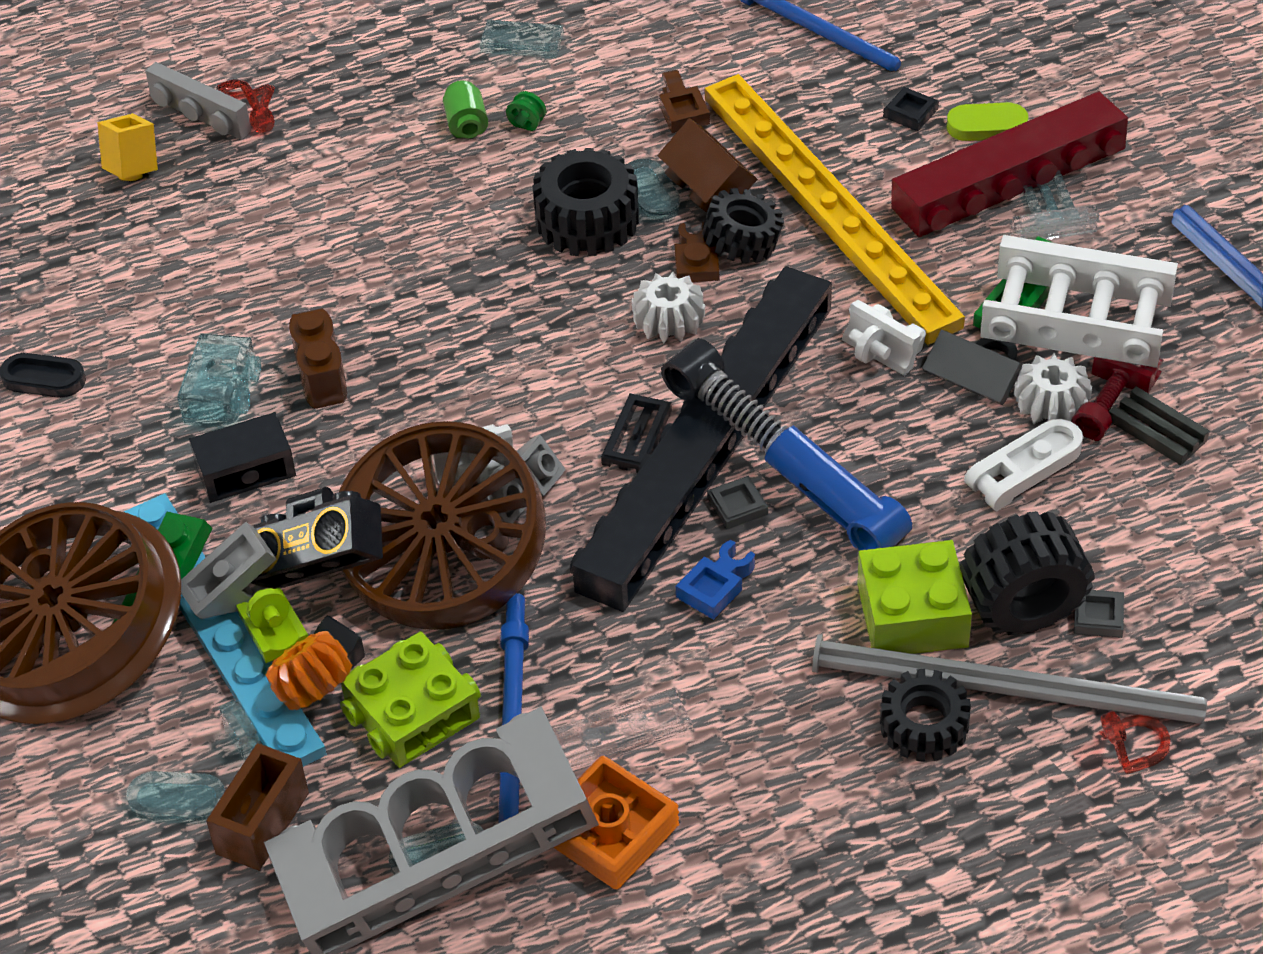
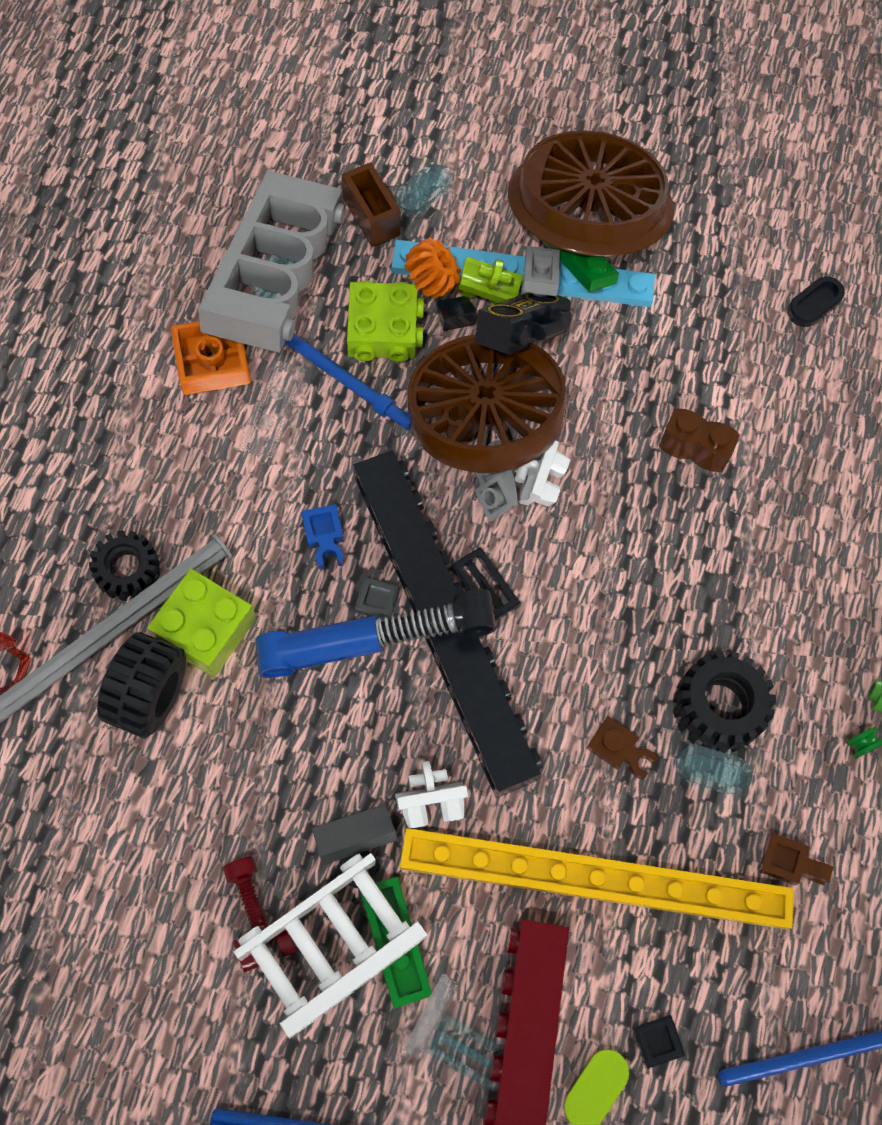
camera: 120 degrees right, 20 degrees up
clear light blue brick [177,333,261,428] -> none
black brick [189,412,296,503] -> none
clear light blue tile [219,699,260,762] -> none
white gear [632,272,705,344] -> none
reddish brown brick [657,118,758,212] -> none
black tyre [702,188,784,264] -> none
white plate [964,419,1083,511] -> none
white gear [1014,353,1092,425] -> none
dark grey tile [1074,590,1124,638] -> none
pearl dark grey tile [1109,386,1210,465] -> none

